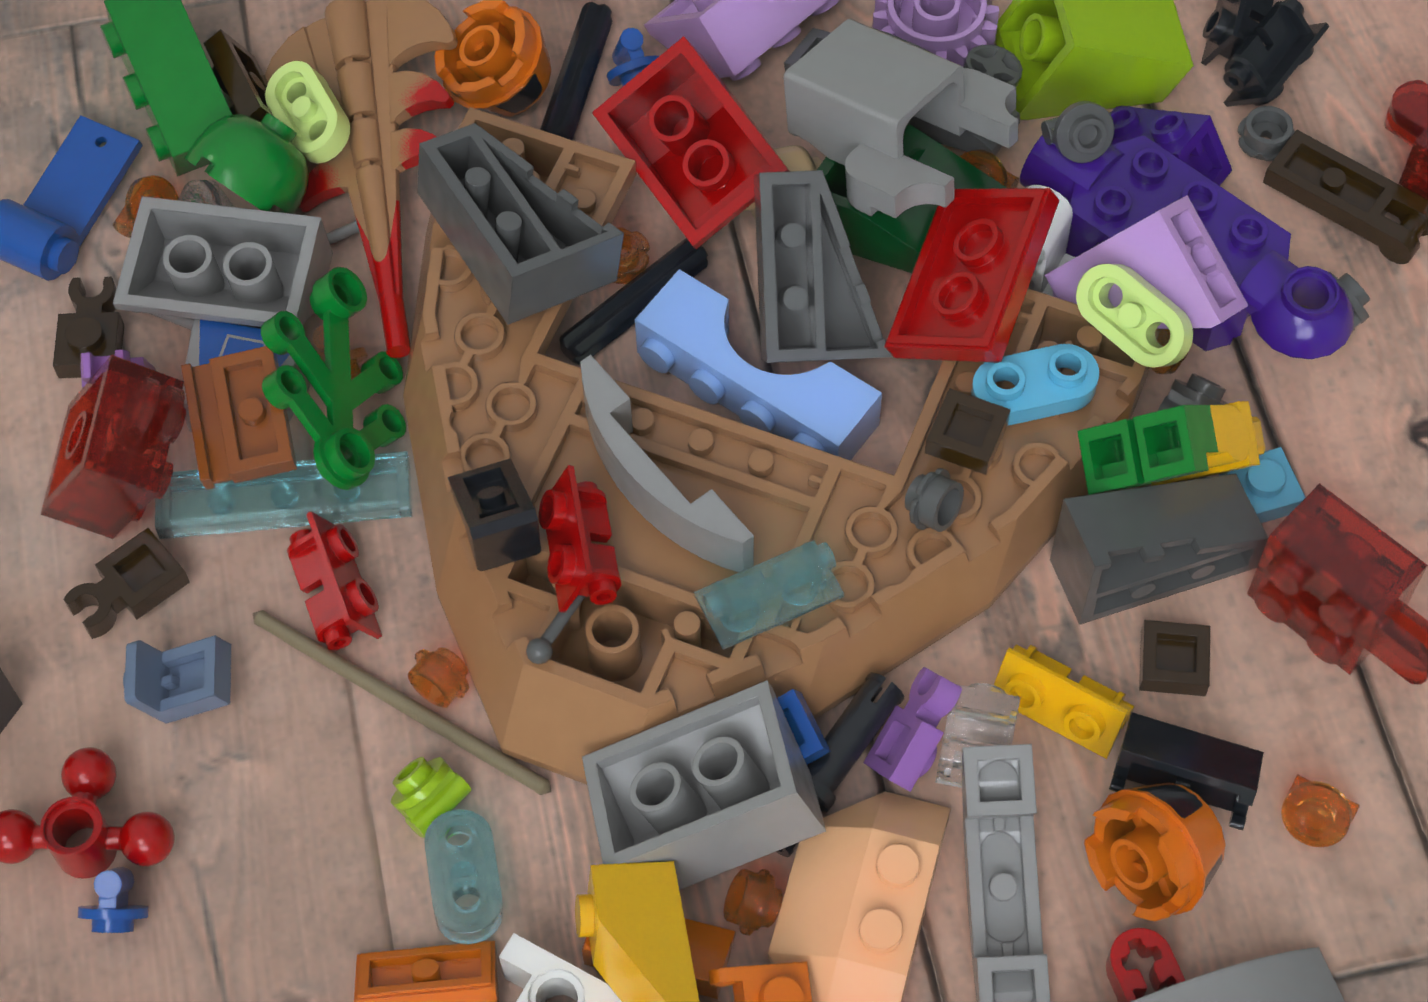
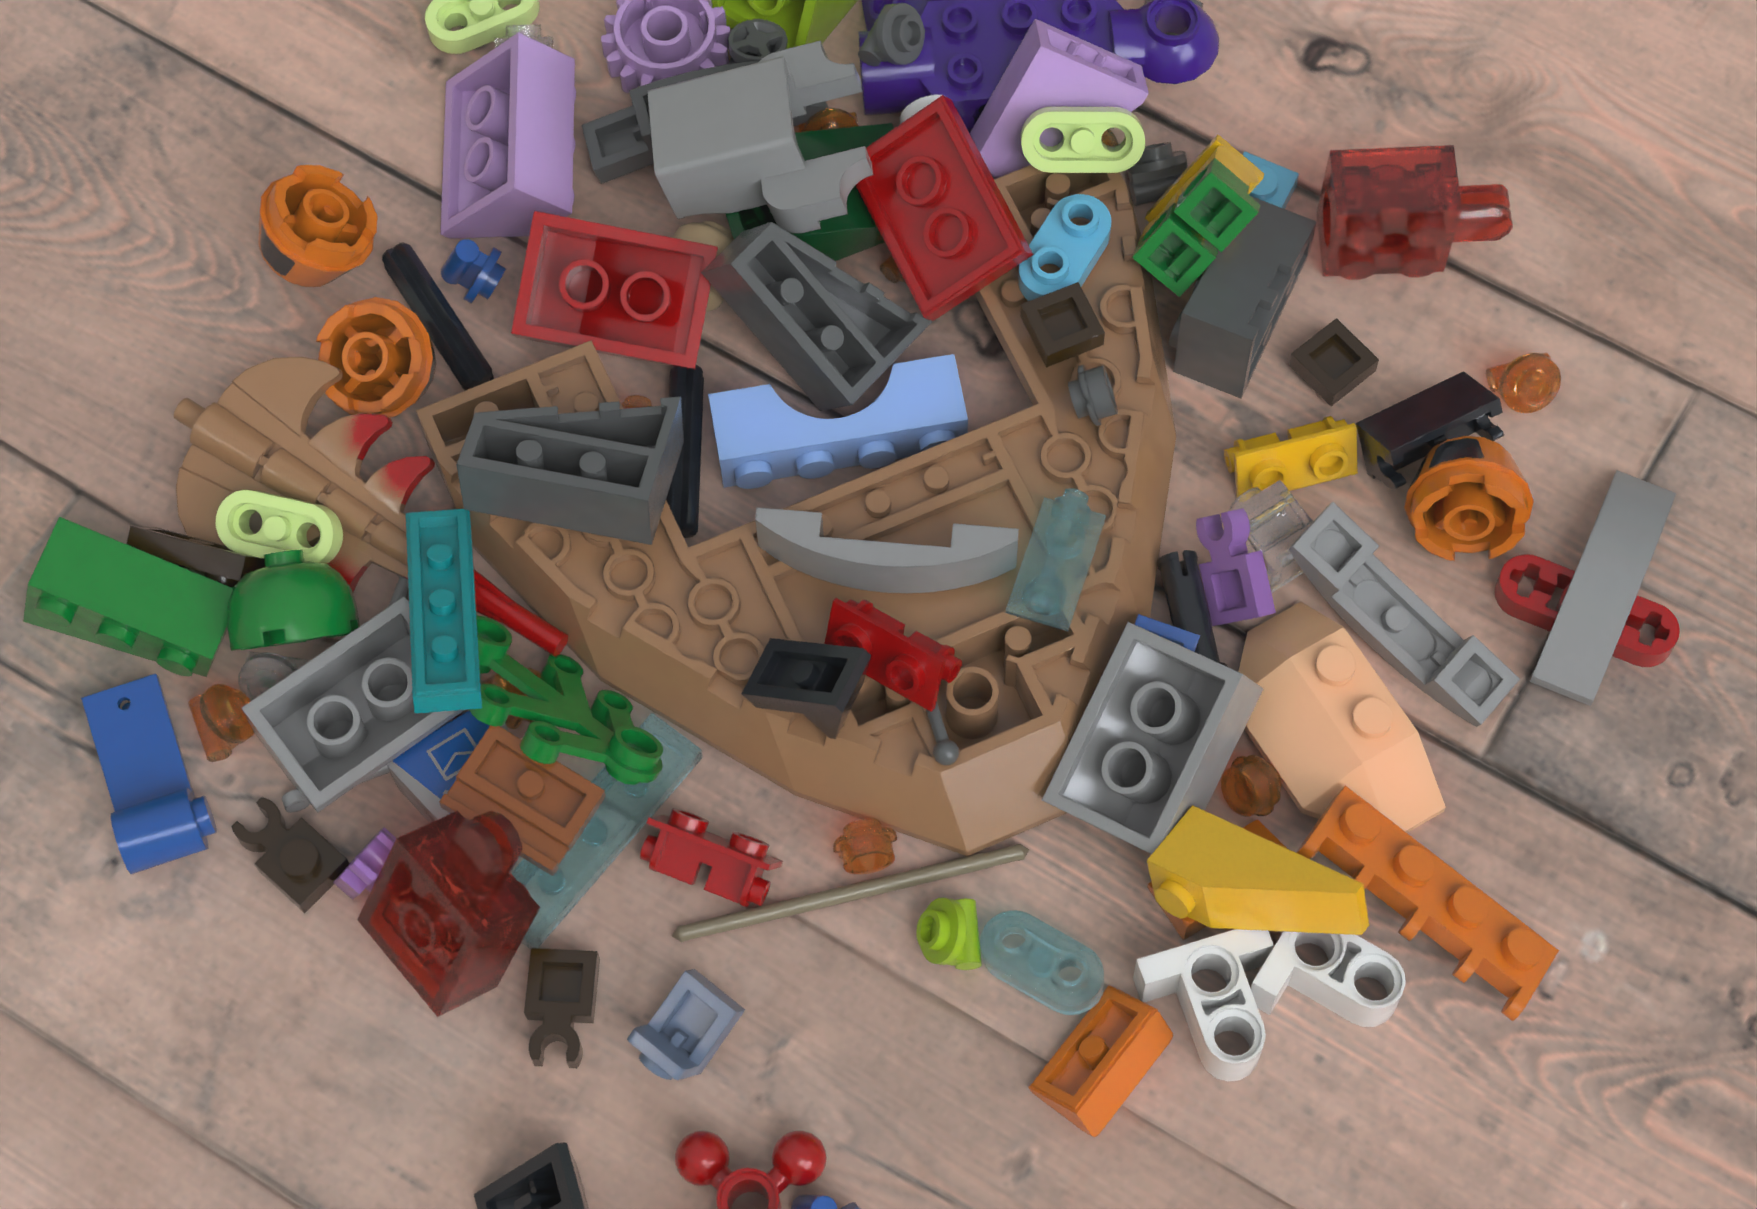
camera: 45 degrees left, 5 degrees up
none -> teal tile [406,509,482,714]

